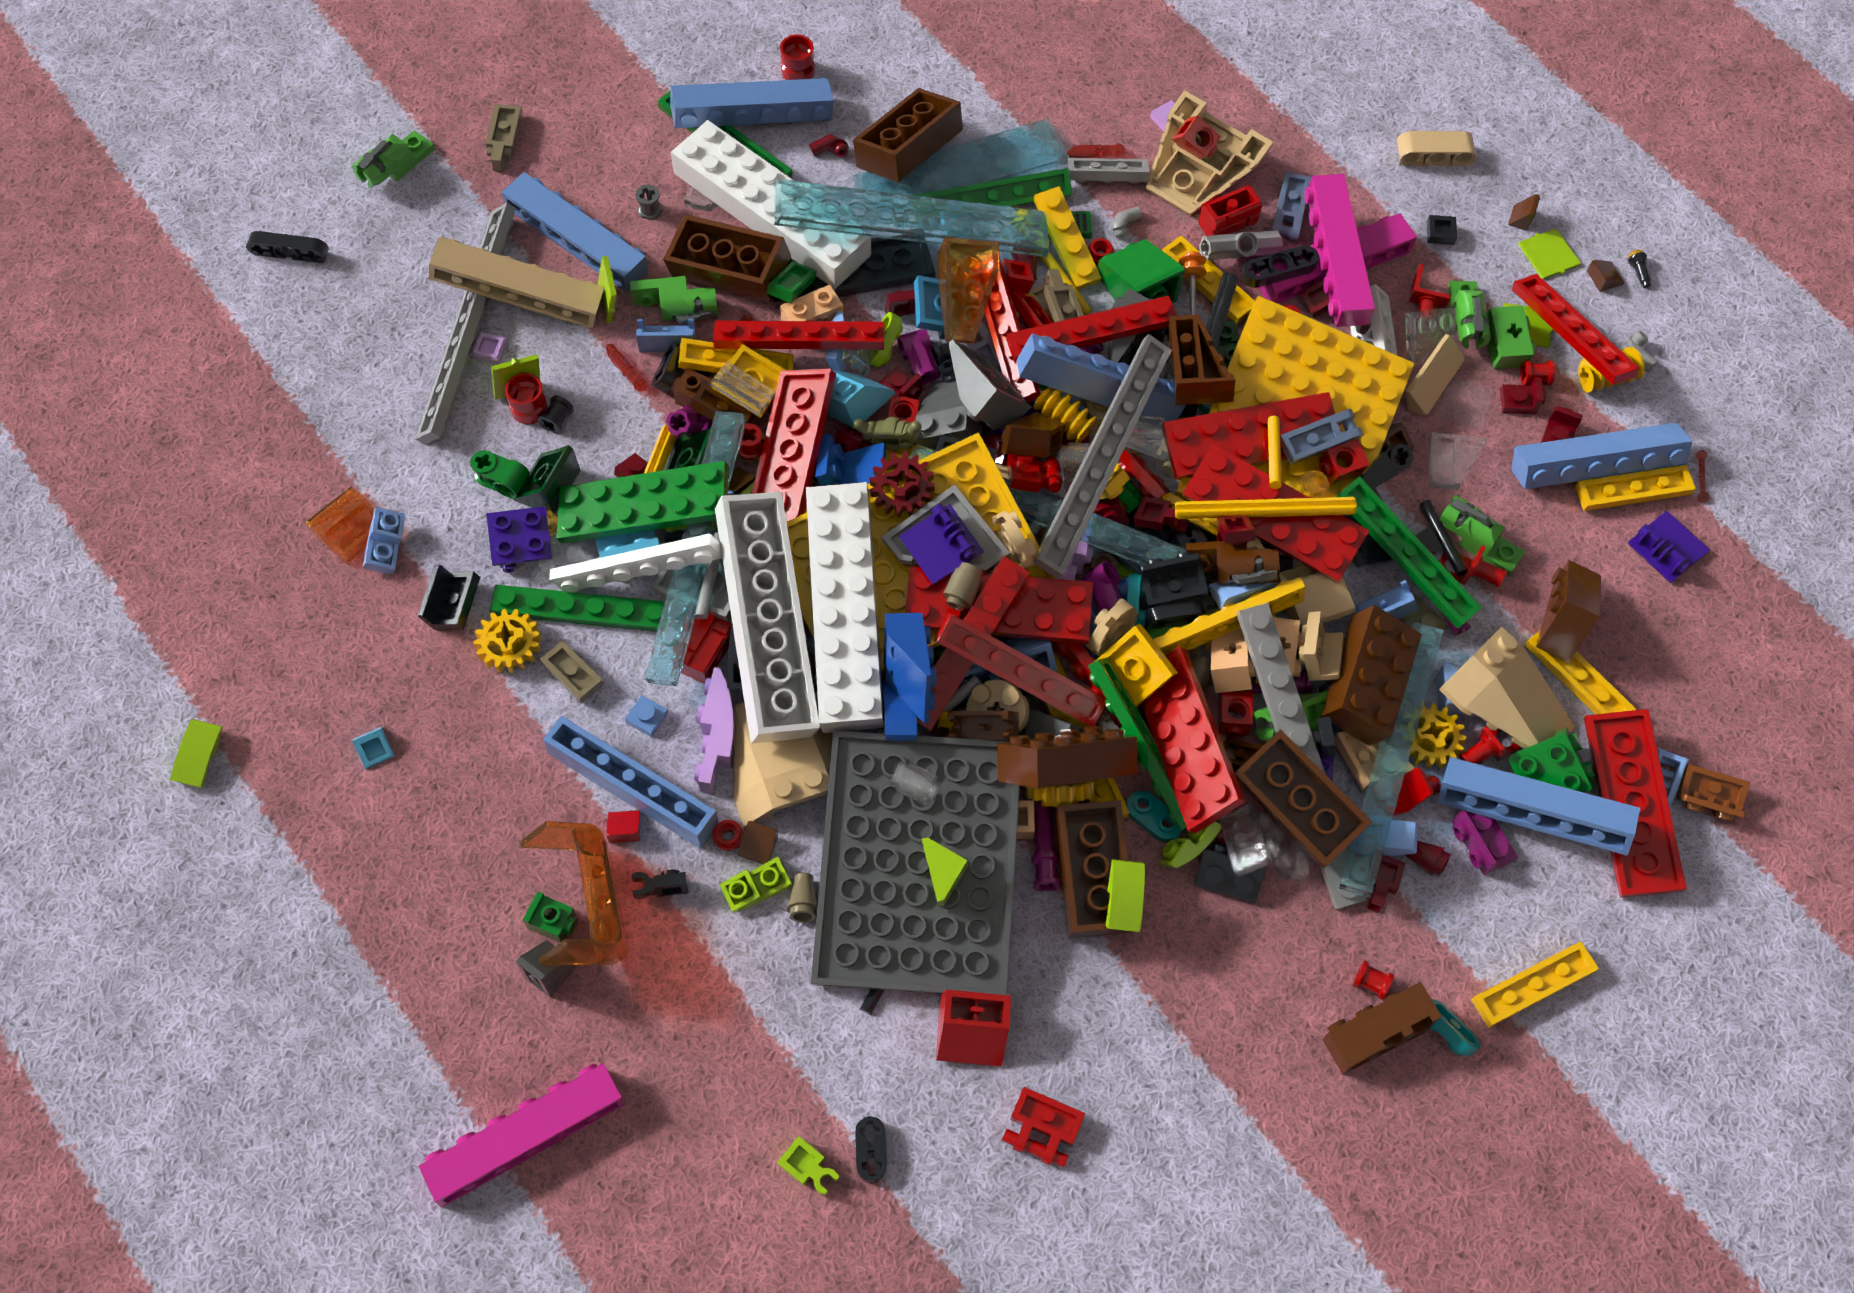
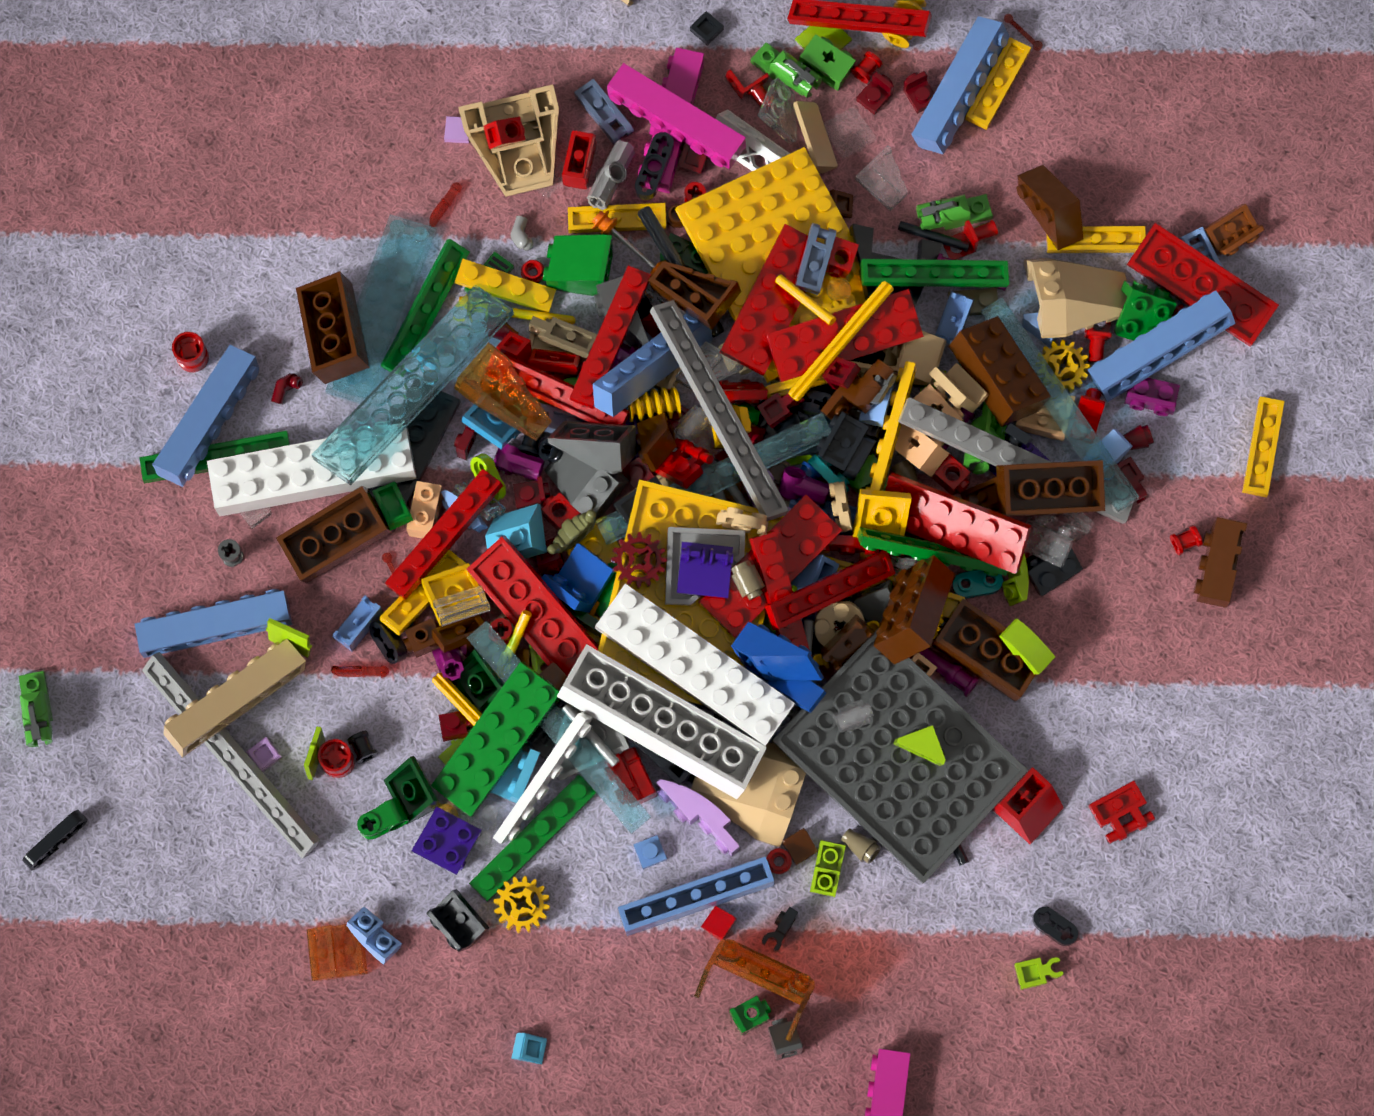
camera: 45 degrees left, 10 degrees up
dark tan hinge [486,104,523,172] -> none
dark tan plate [540,640,604,704] -> none
bright green plate [630,276,718,324] -> none
light grey plate [1067,158,1150,184] -> none
black bush [1384,444,1413,470] -> none
teal plate [1430,999,1481,1057] -> none
dark purple hinge [1628,510,1710,583] -> none
none -> yellow bar [495,610,532,679]

